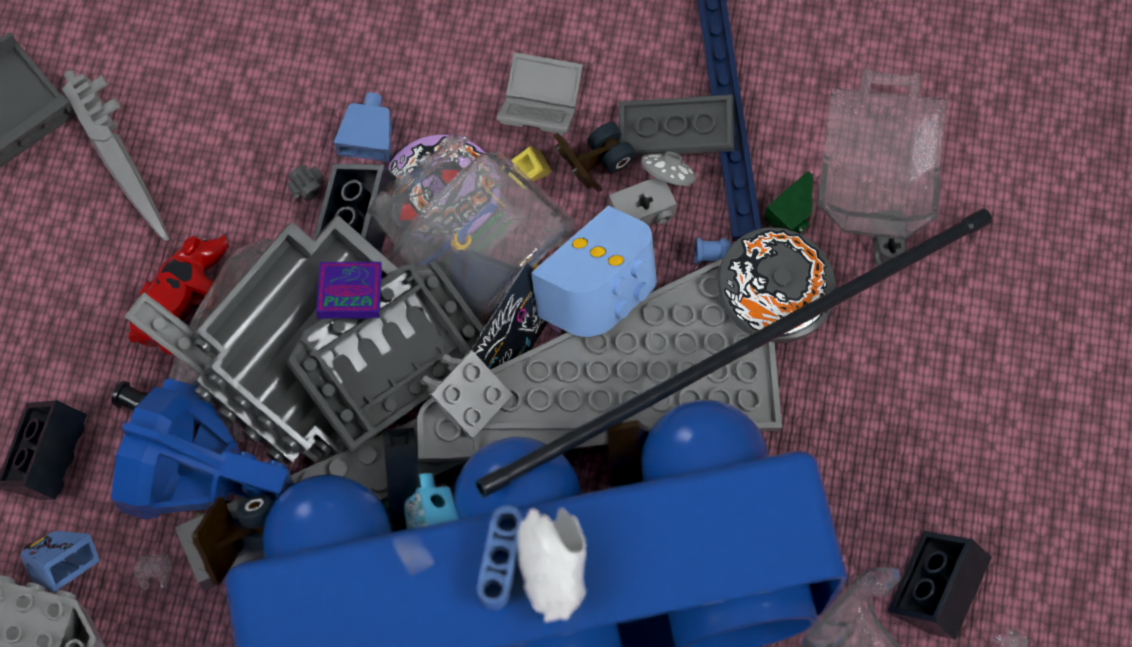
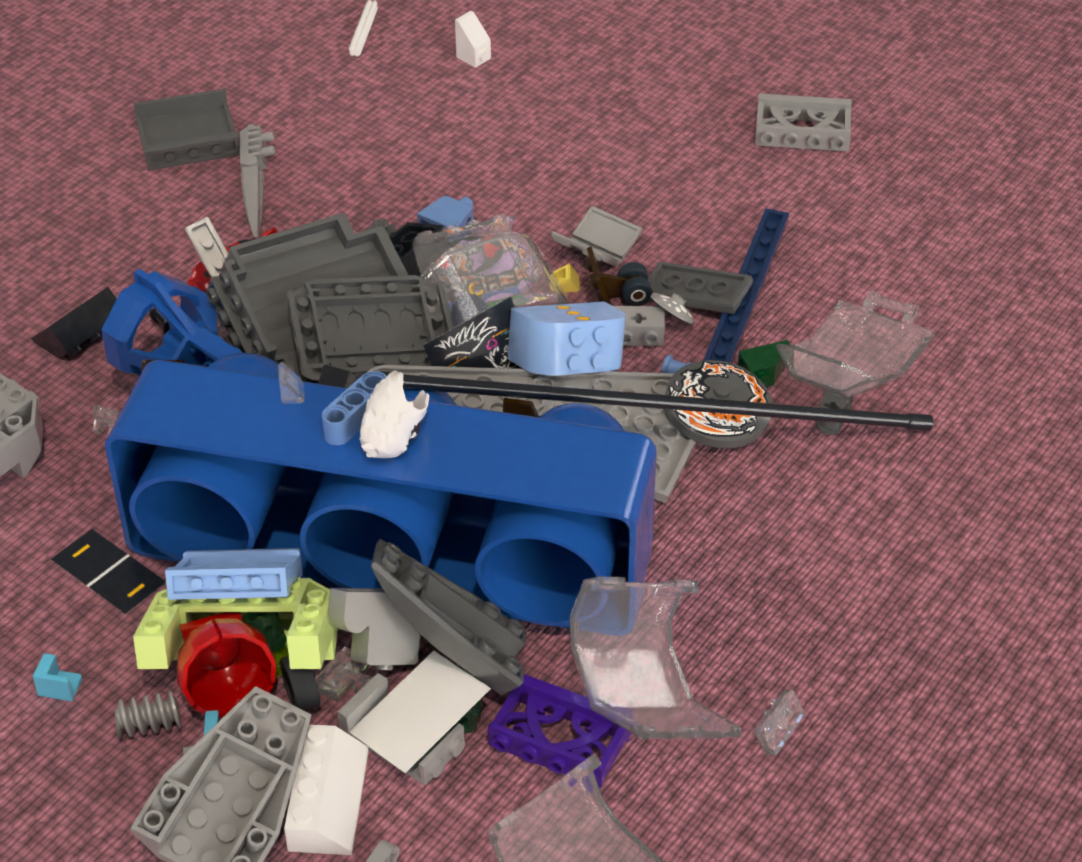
camera: 25 degrees right, 25 degrees down
medium blue torso [21,531,100,592] -> none
dark purple tile [316,262,382,318] -> none
light grey plate [420,350,513,439] -> none
black slope [887,531,992,640] -> none

